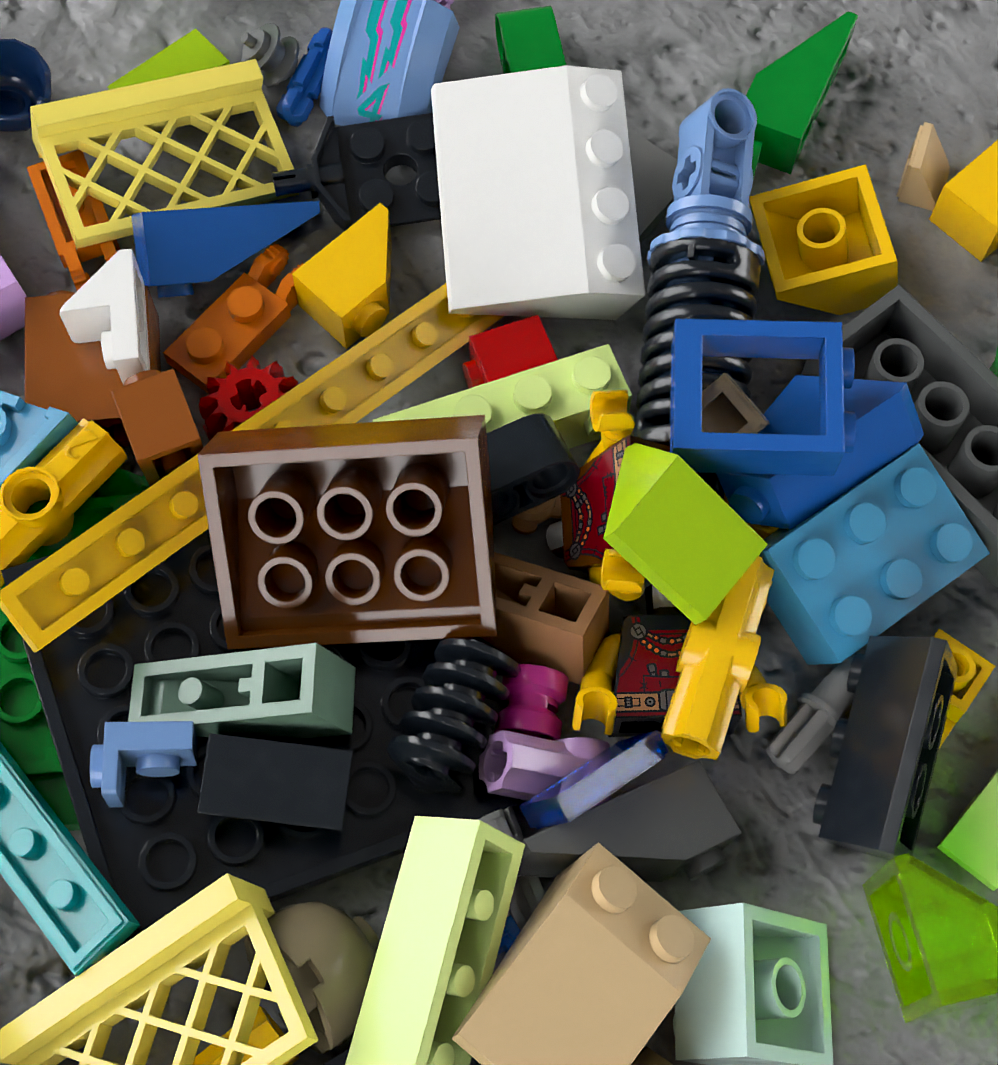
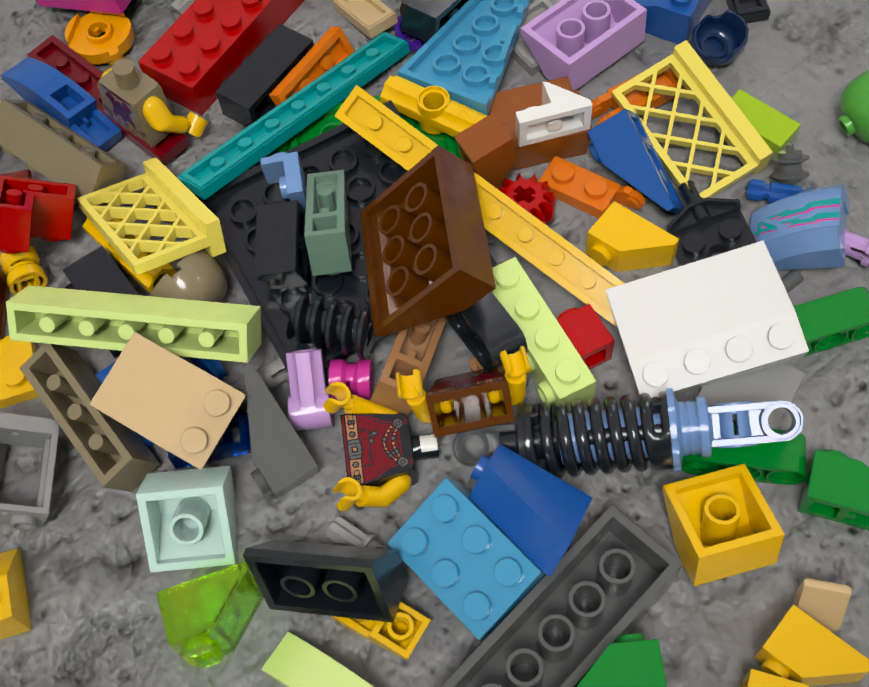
camera: 90 degrees right, 5 degrees down
clear blue tile [519,730,669,829] -> none
lime slope [603,442,768,625] -> none
yellow piece [660,556,775,760] -> none
blue window [670,319,856,476] -> none
tan slope [702,373,770,434] -> none

